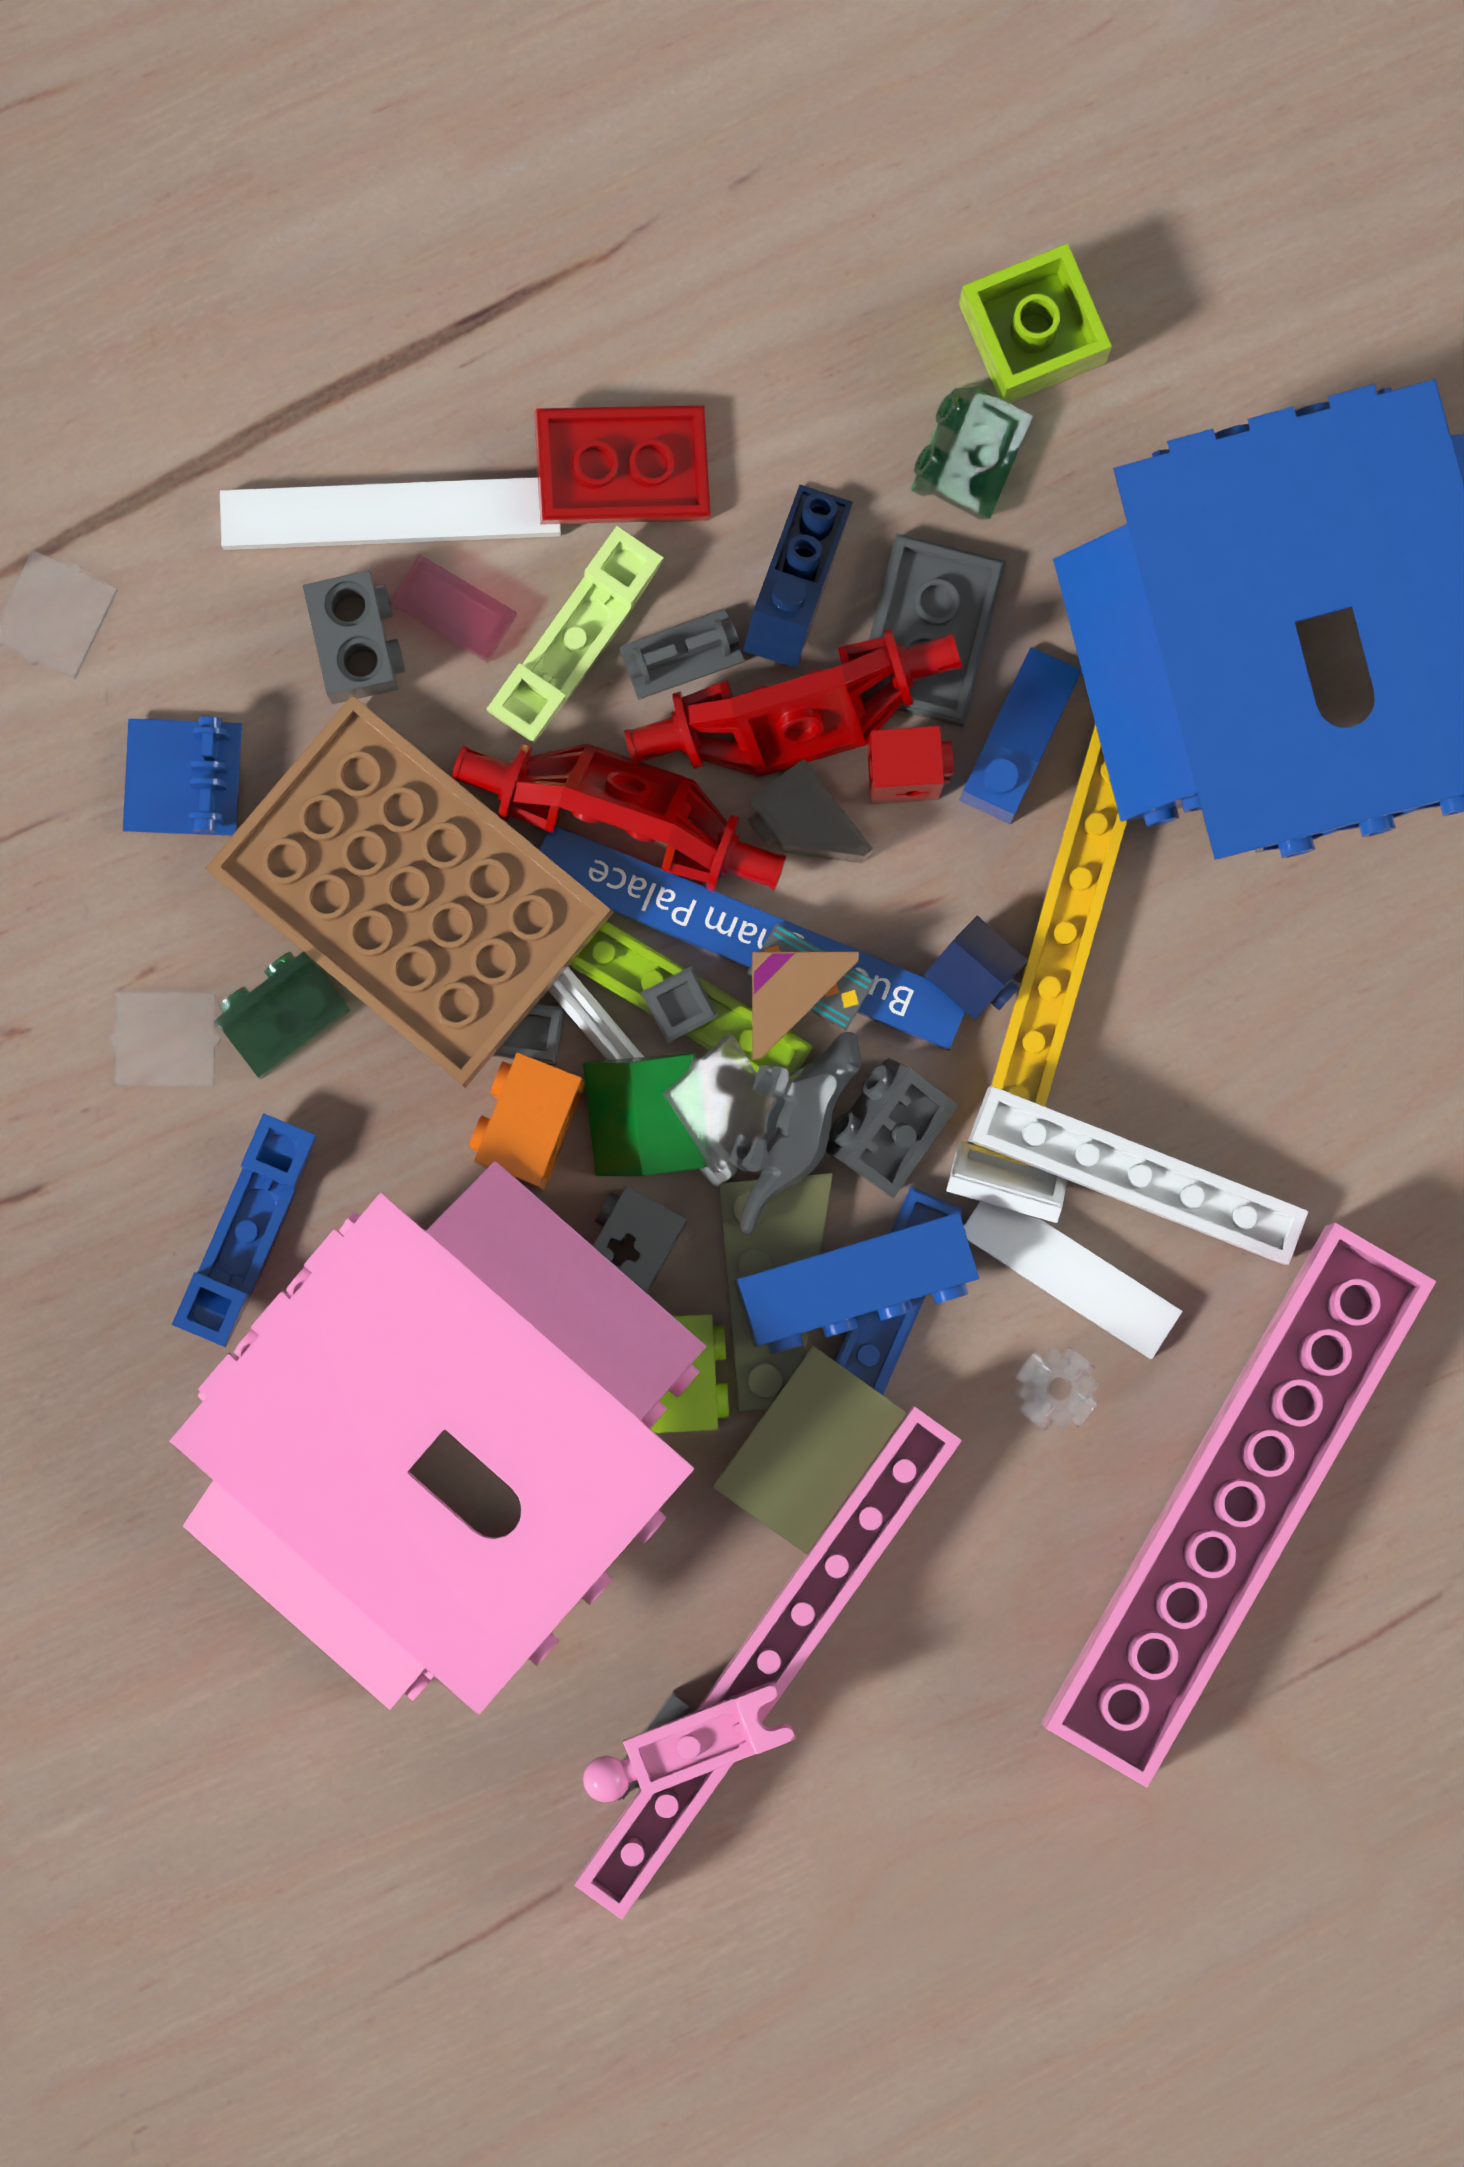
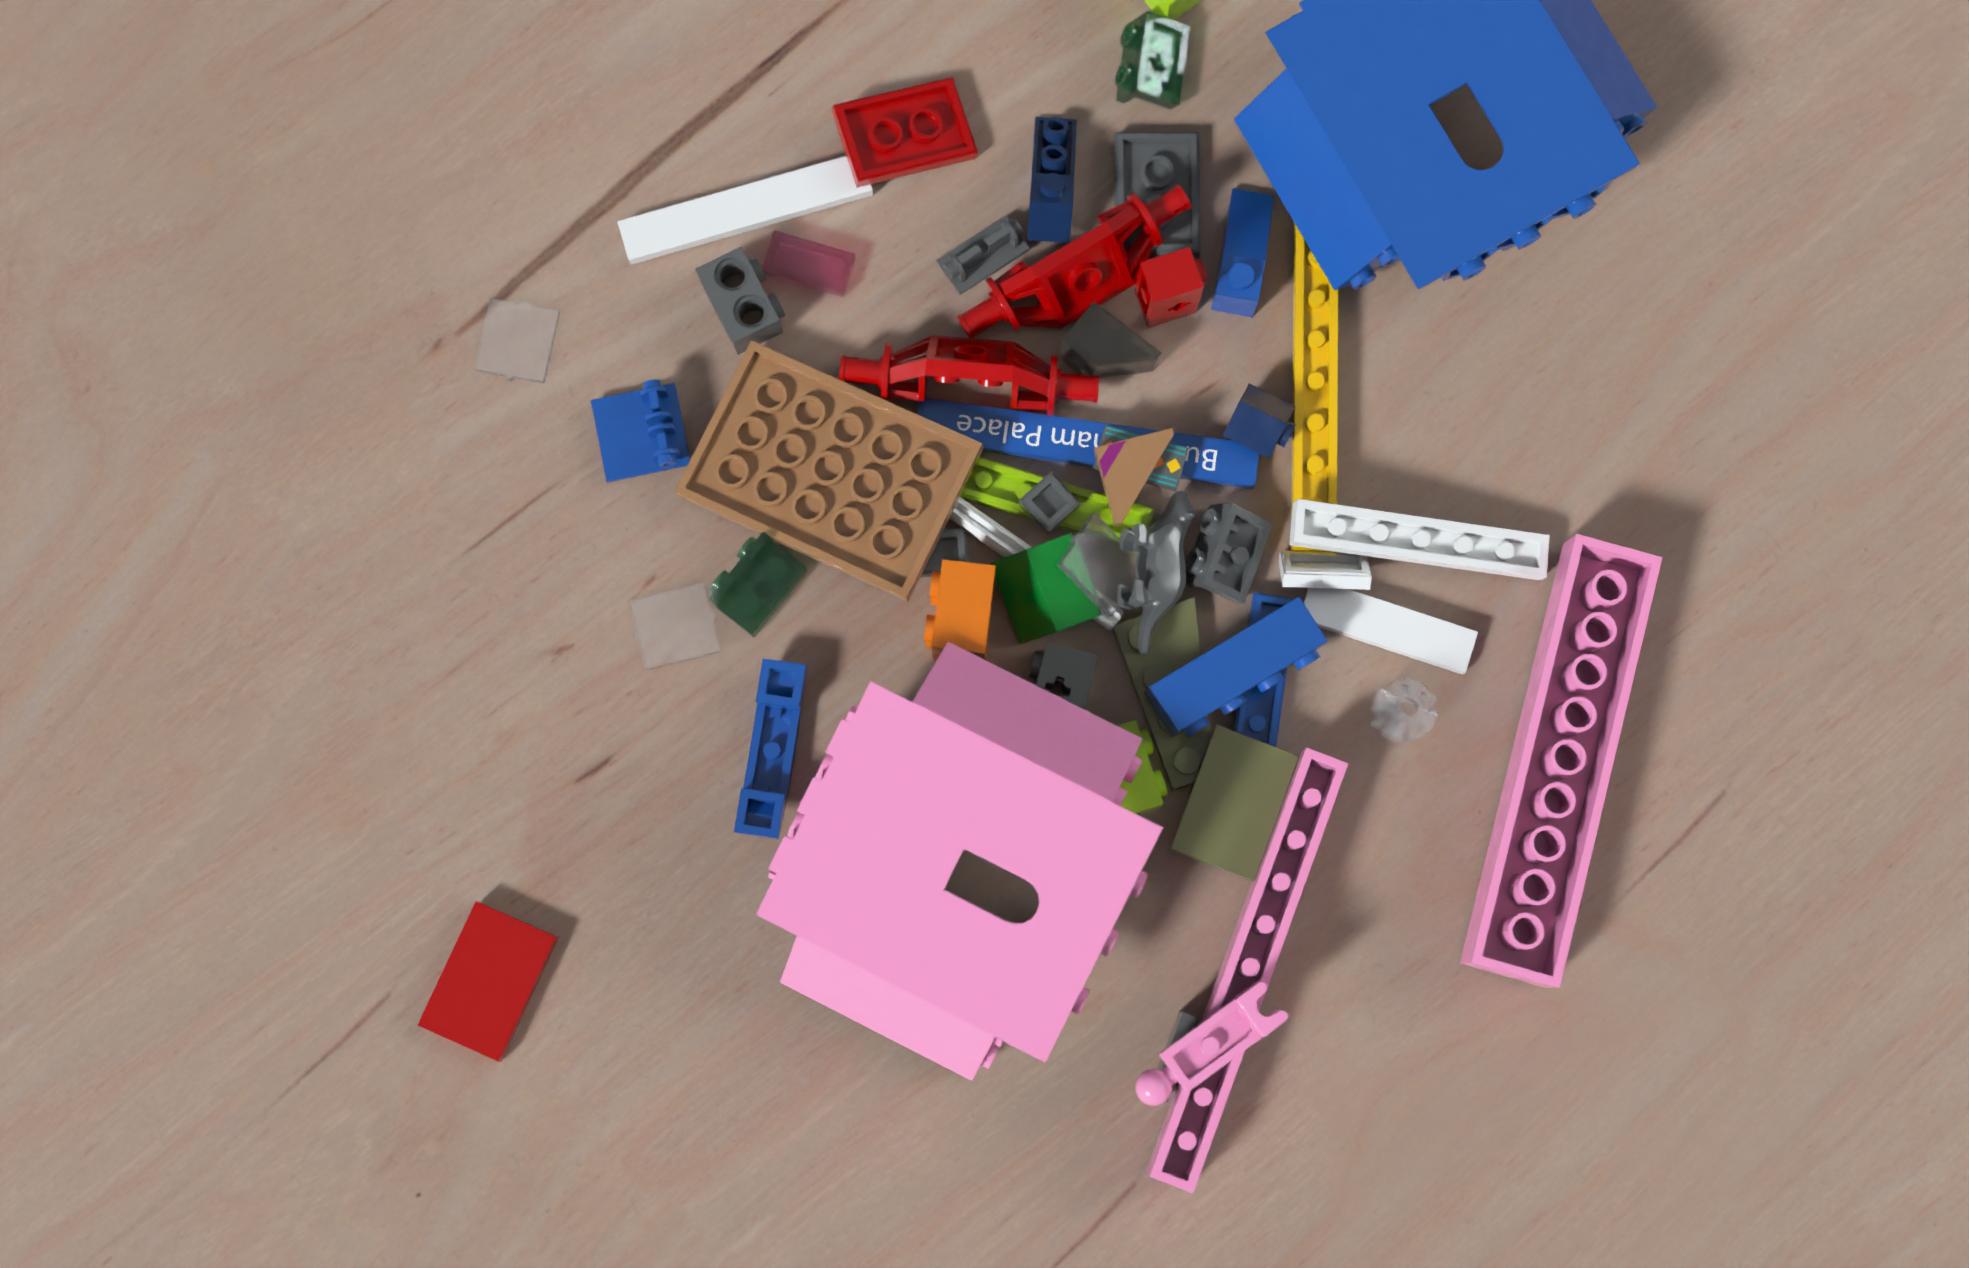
camera: 15 degrees left, 5 degrees down
yellowish green slope [487,526,663,743] -> none

